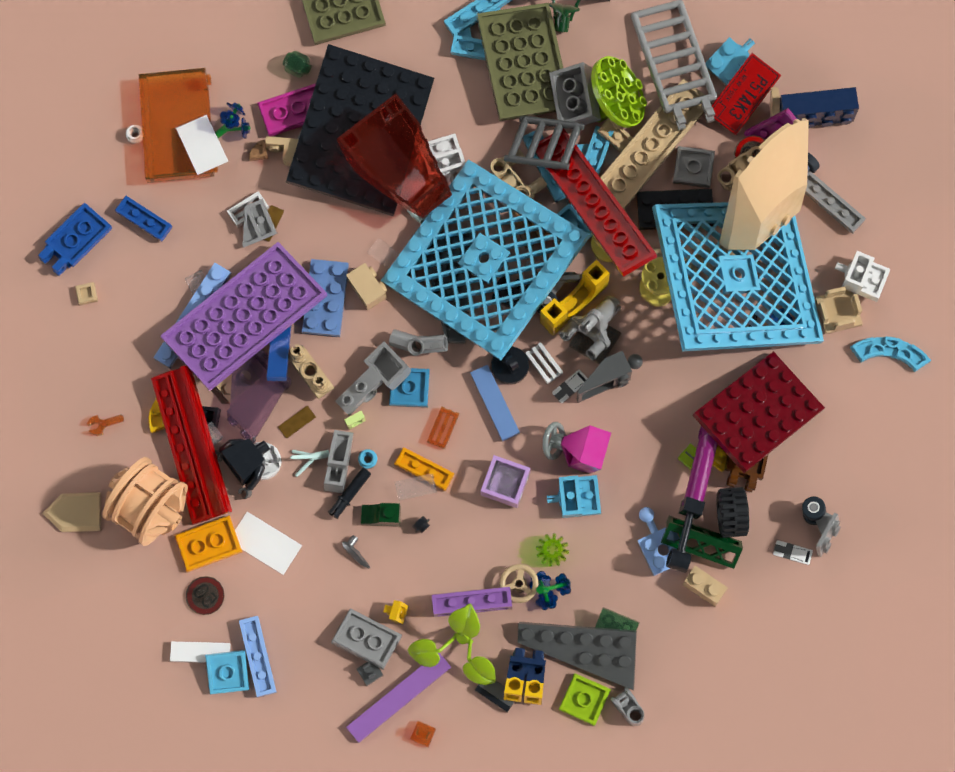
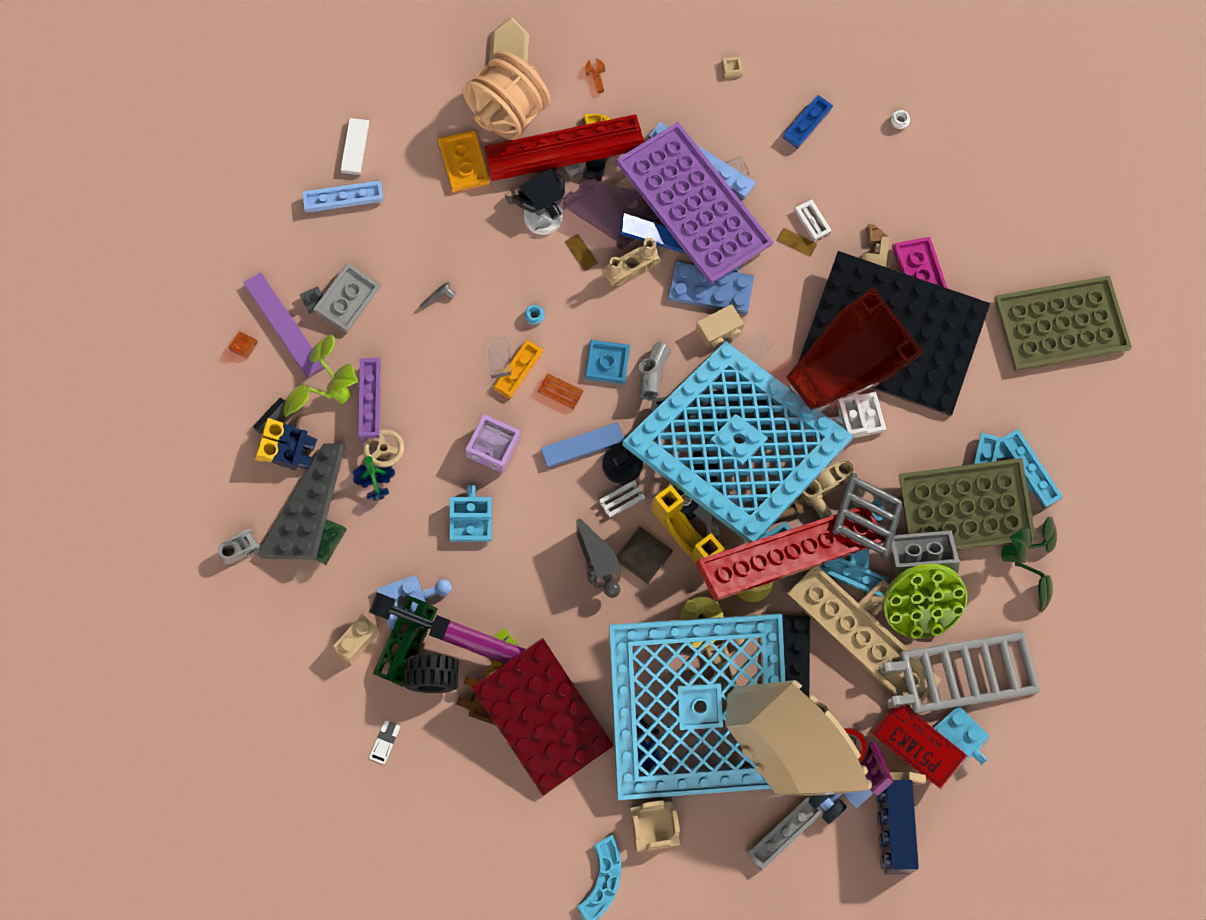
camera: 85 degrees right, 5 degrees down
blue tile [38,202,112,276] -> none
clear orange windscreen [139,68,218,183] -> none
white sticker [176,115,228,175] -> none
clear smoke piece [186,576,225,615] -> none
medium azure tile [205,650,250,694] -> none
clear blue plant [215,102,251,139] -> none
white sticker [235,512,302,575] -> none
light grey wing [242,199,277,248] -> none
clear green head [283,50,312,78] -> none
light aqua plant [290,450,329,477] -> none
light grey slope [324,430,353,493] -> none
black axle [328,468,371,519] -> none
light grey plate [335,341,411,416] -> none
yellowish green tile [344,411,366,429] -> none
dark green arch [361,503,401,527] -> none
yellow tile [383,600,408,624] -> none
black plate [412,516,430,533] -> none
clear neon green gear [536,533,569,567] -> none
dark pink piece [542,422,611,474] -> none
sticker [552,370,588,403] -> none
light grey wheel [559,296,621,360] -> none
lime tile [559,673,611,726] -> none
light grey tile [673,146,715,188] -> none
light grey plate [802,496,841,557] -> none
white plate [835,251,890,302] -> none

